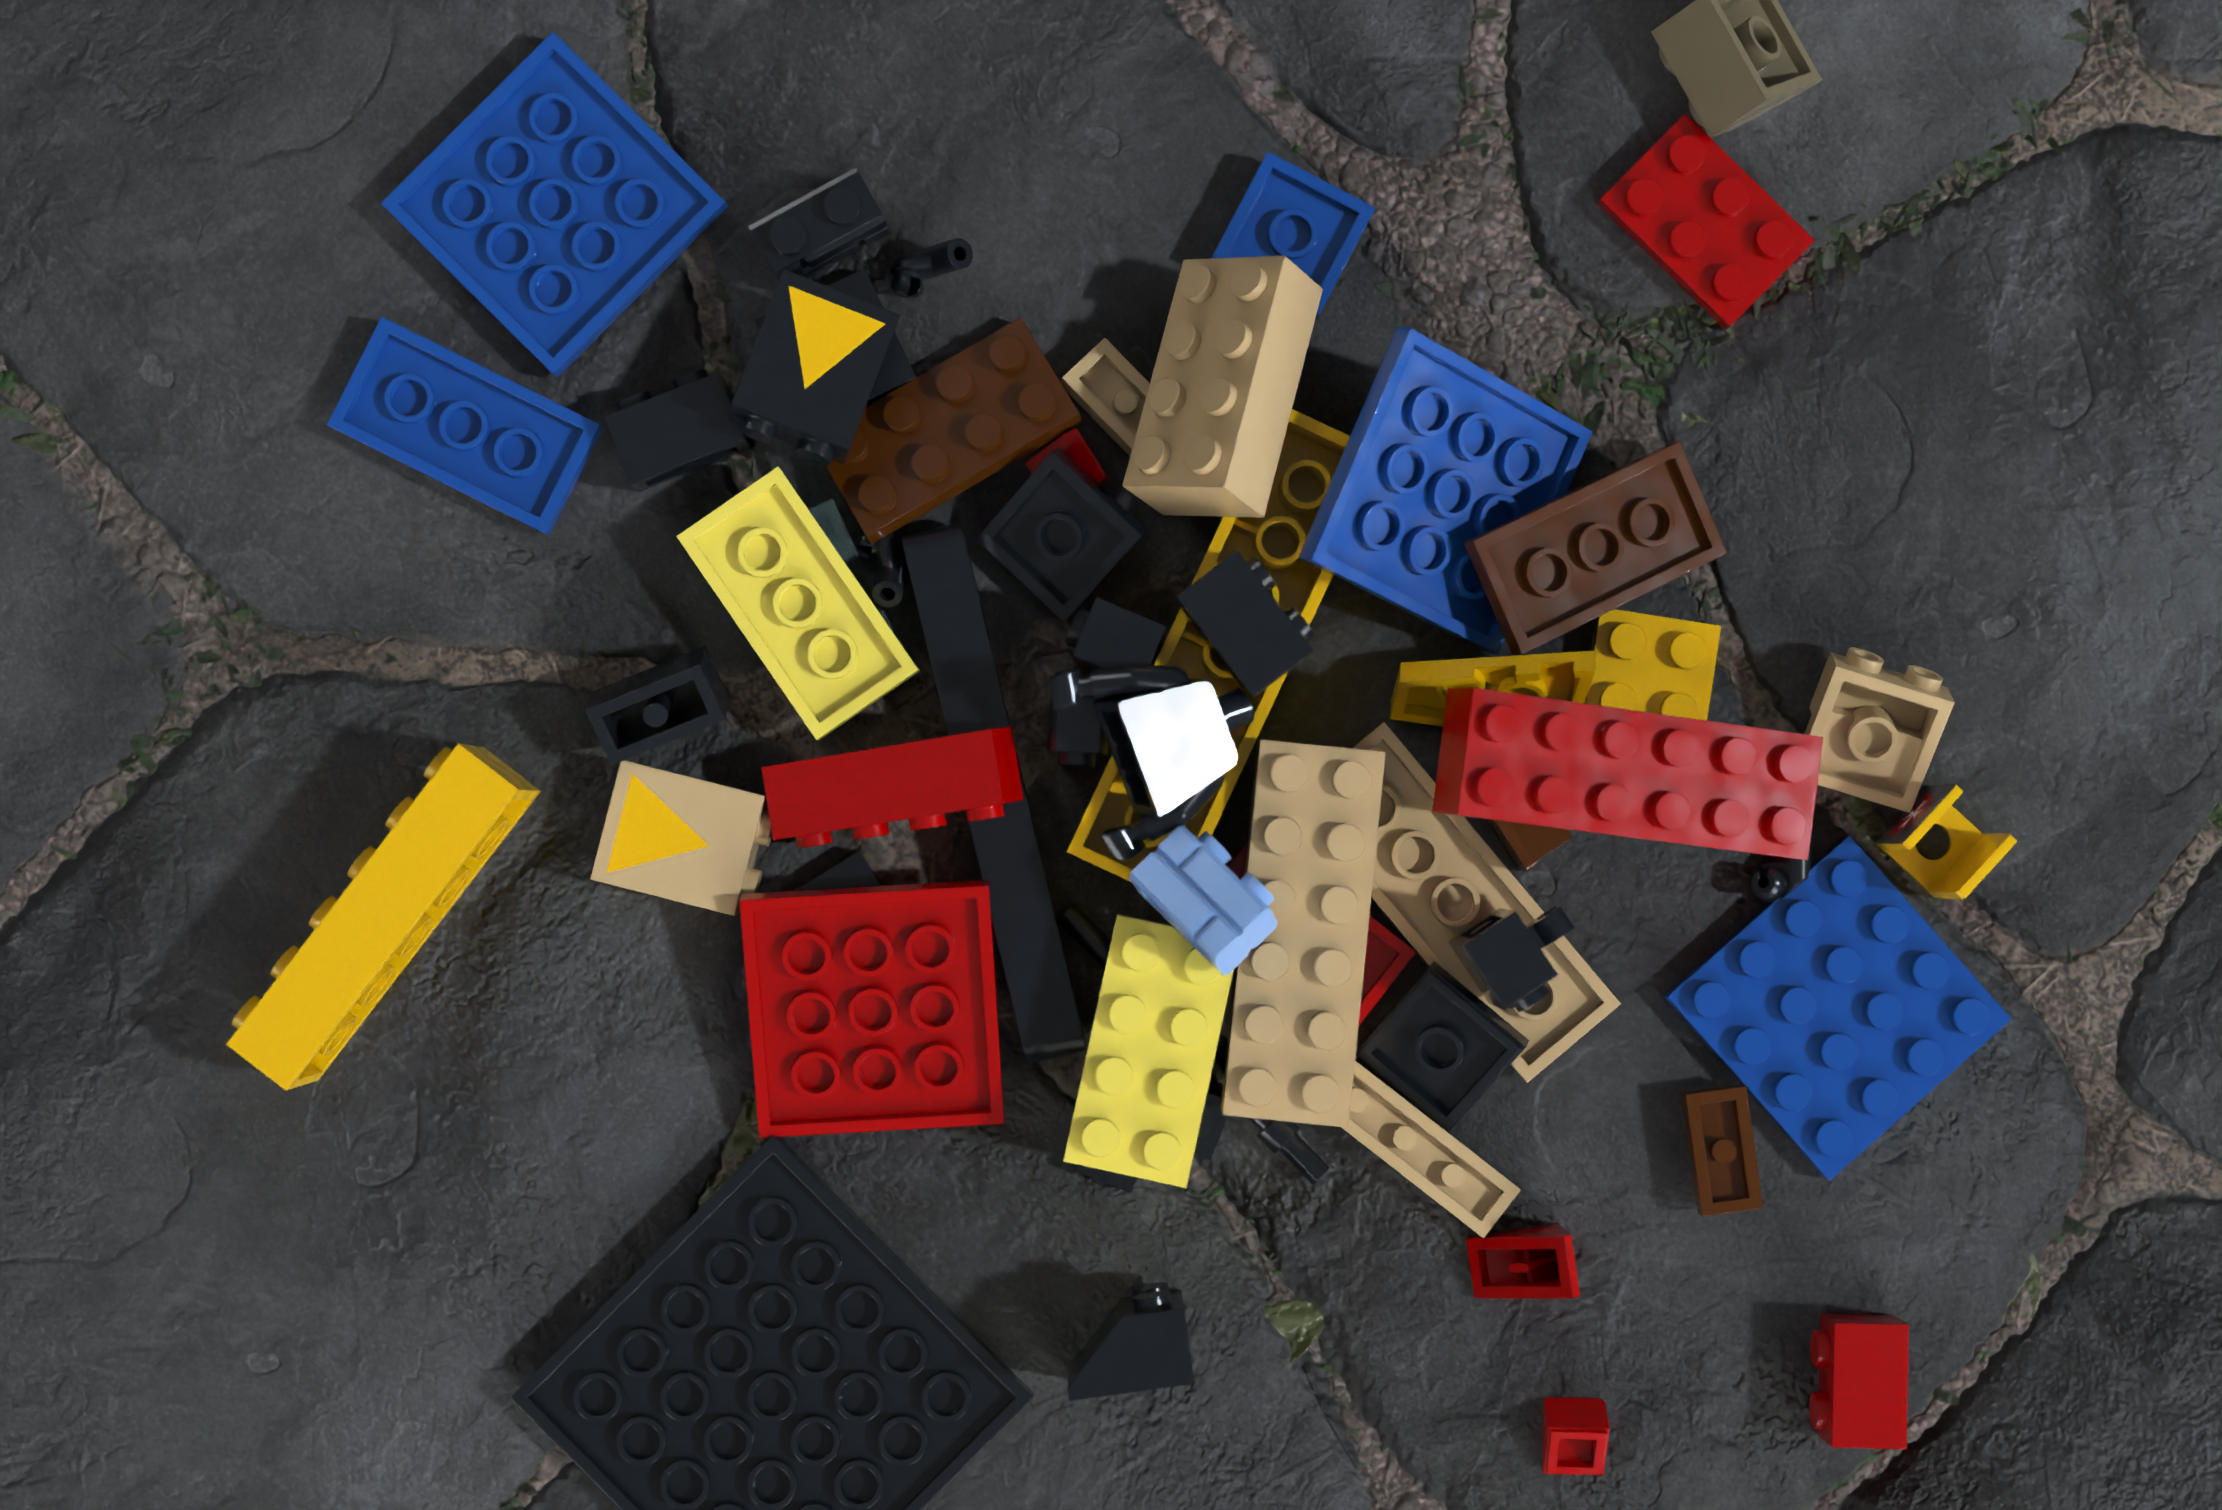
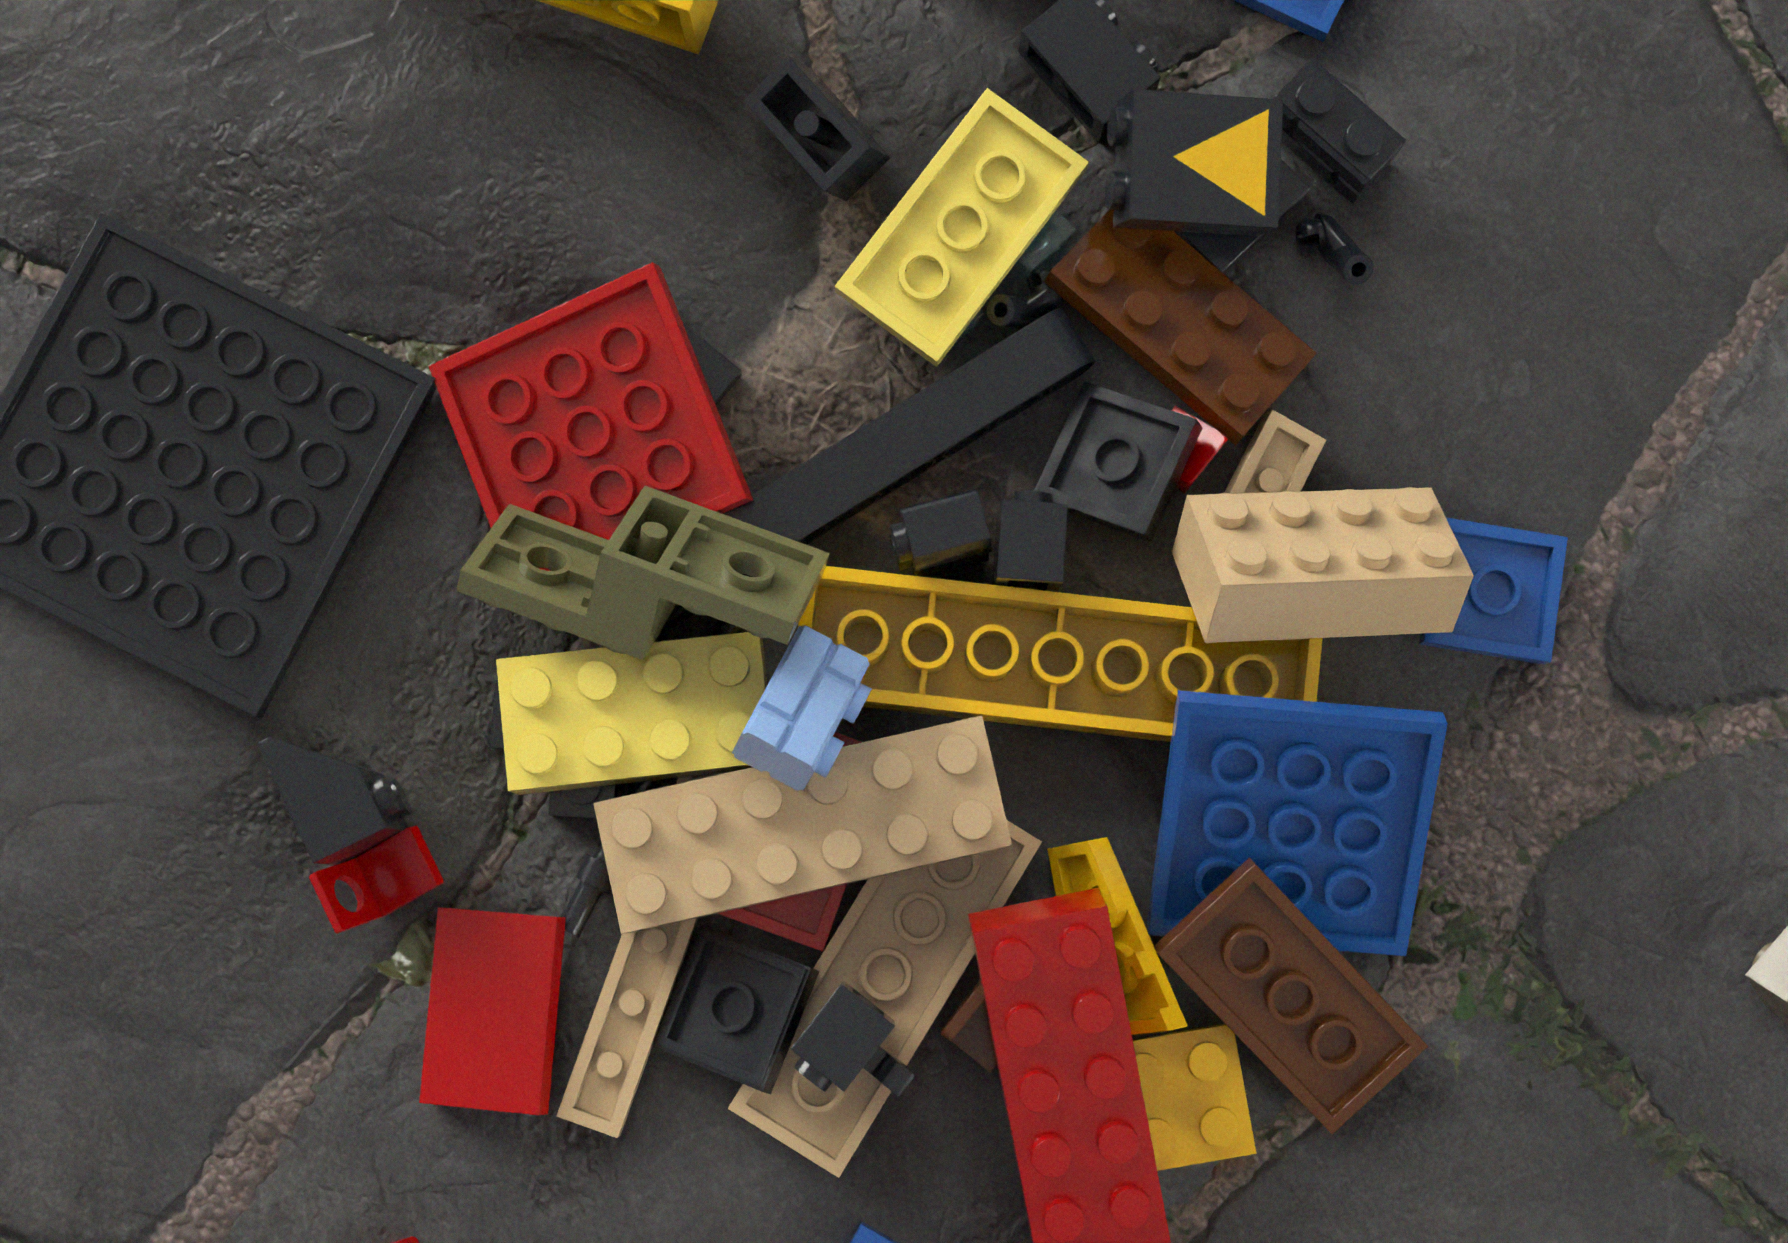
camera: 75 degrees right, 5 degrees down
tan brick [590,760,772,916] -> none
red brick [761,727,1024,849] -> none
torso [1049,665,1254,860] -> none
black brick [1175,551,1314,700] -> none
red slope [1466,1223,1580,1299] -> none
red plate [1597,113,1815,330] -> none
none -> red bracket [309,825,444,934]
none -> red tile [419,907,566,1115]
none -> olive bracket [456,486,830,660]

